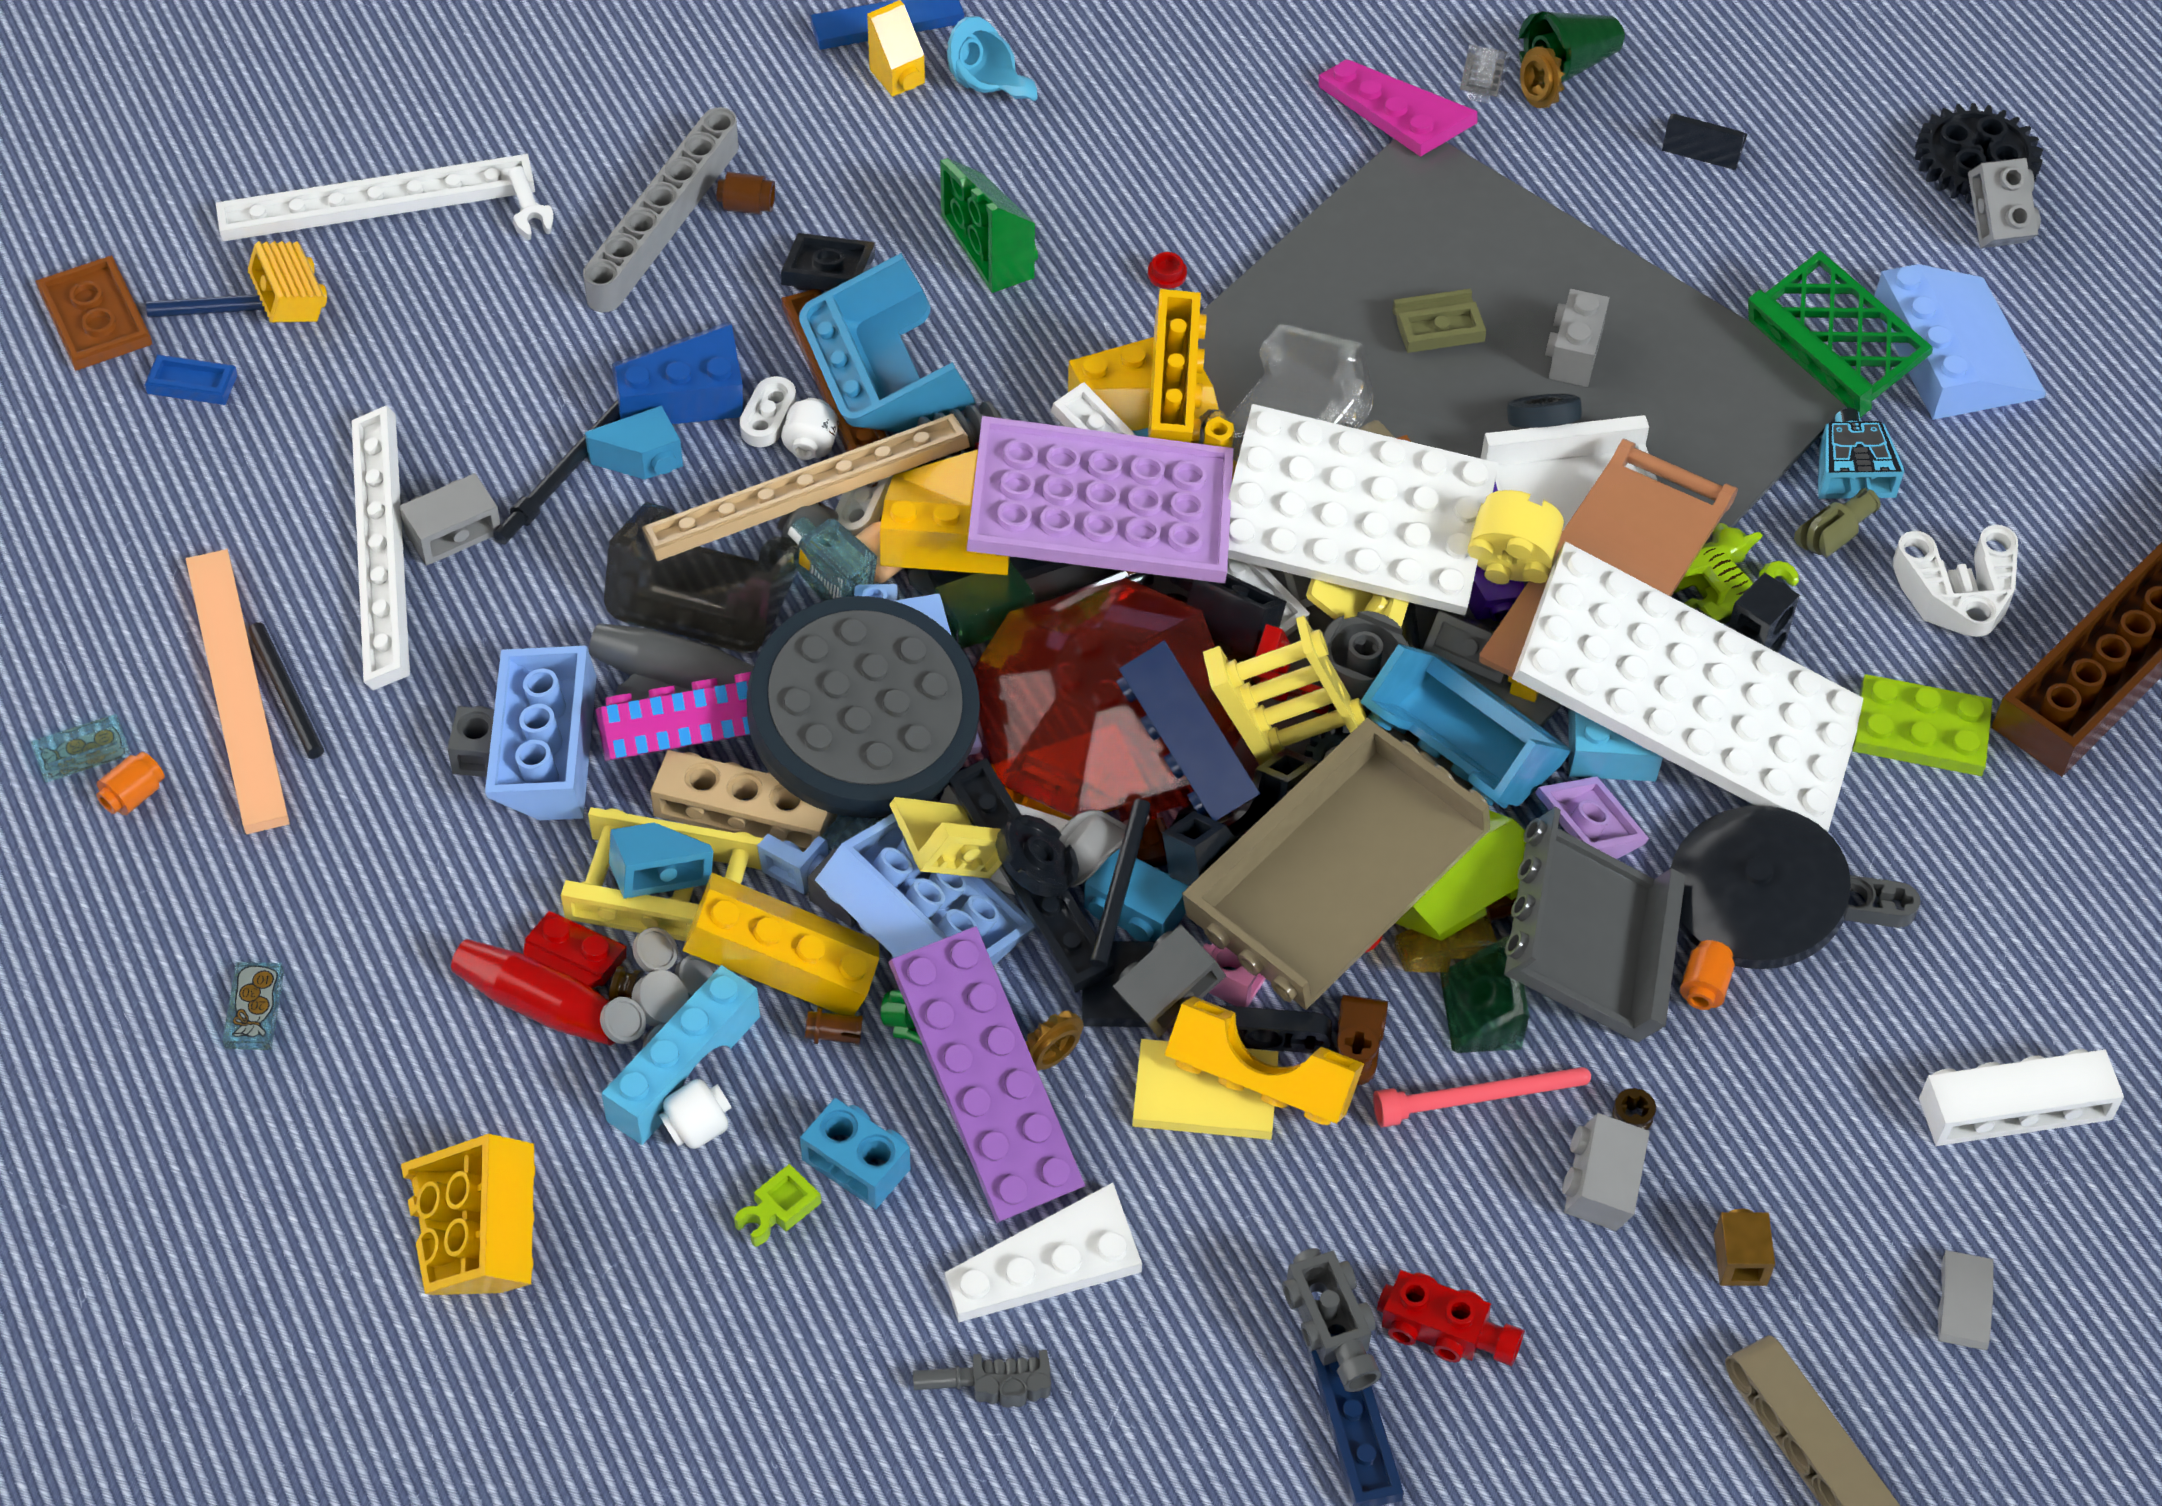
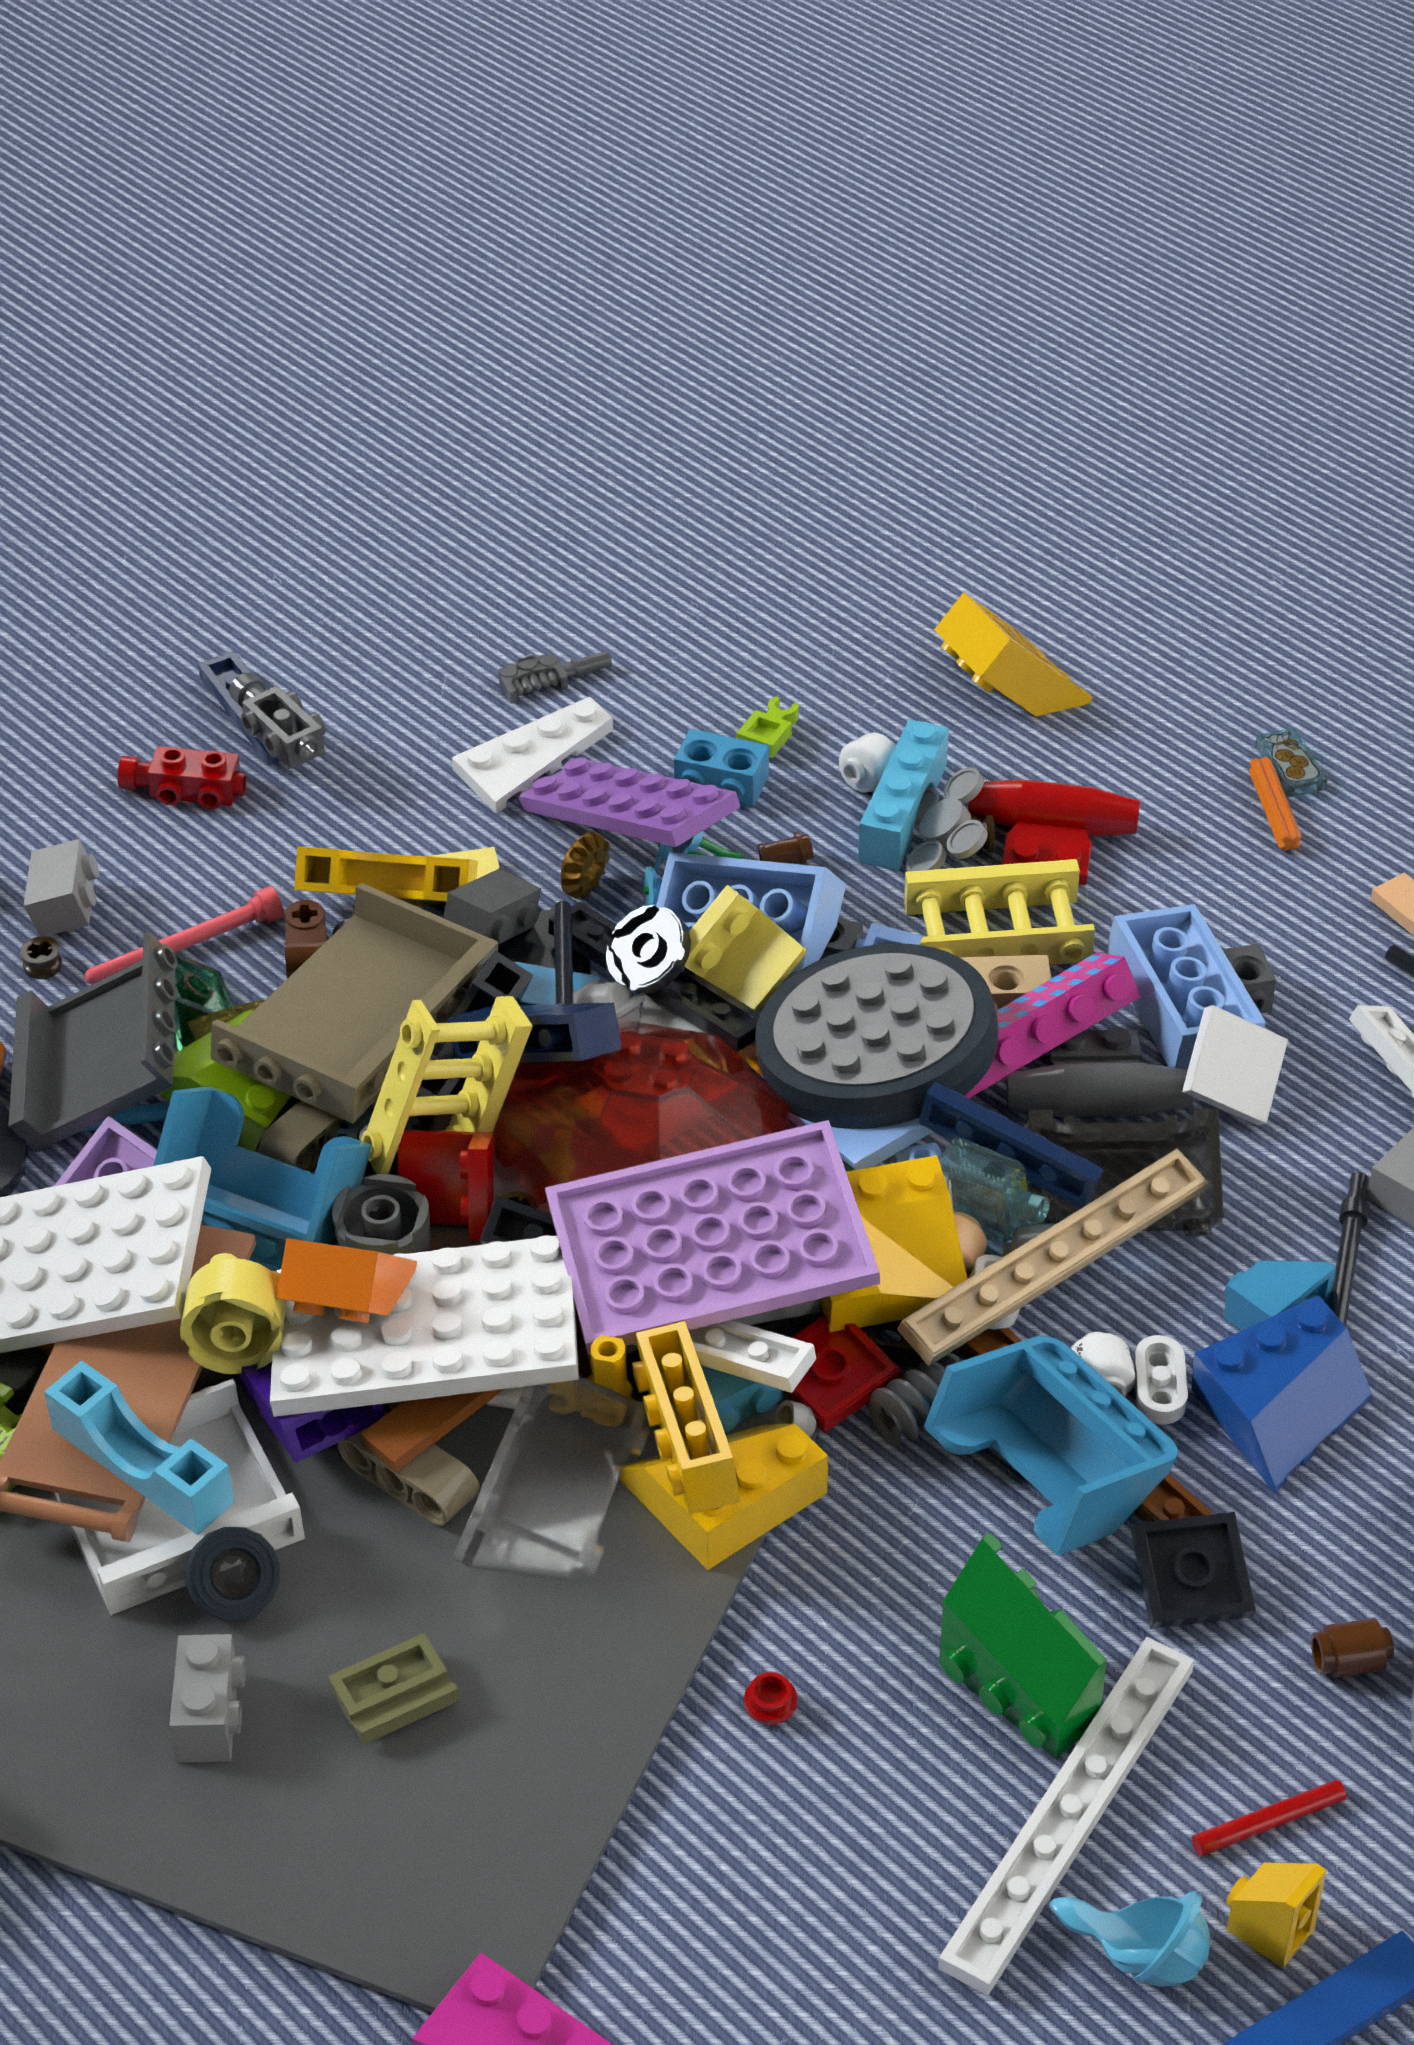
camera: 165 degrees right, 10 degrees down
dark azure slope [609,822,713,899] -> none
yellow slope [682,873,880,1016] -> none
none -> medium azure arch [44,1360,234,1535]
none -> orange slope [276,1238,417,1323]
none -> dark blue plate [918,1082,1104,1208]
none -> white plate [938,1637,1194,1996]
none -> white tile [1182,1005,1288,1126]
none -> red bar [1191,1779,1347,1857]
none -> orange axle [1249,757,1302,851]

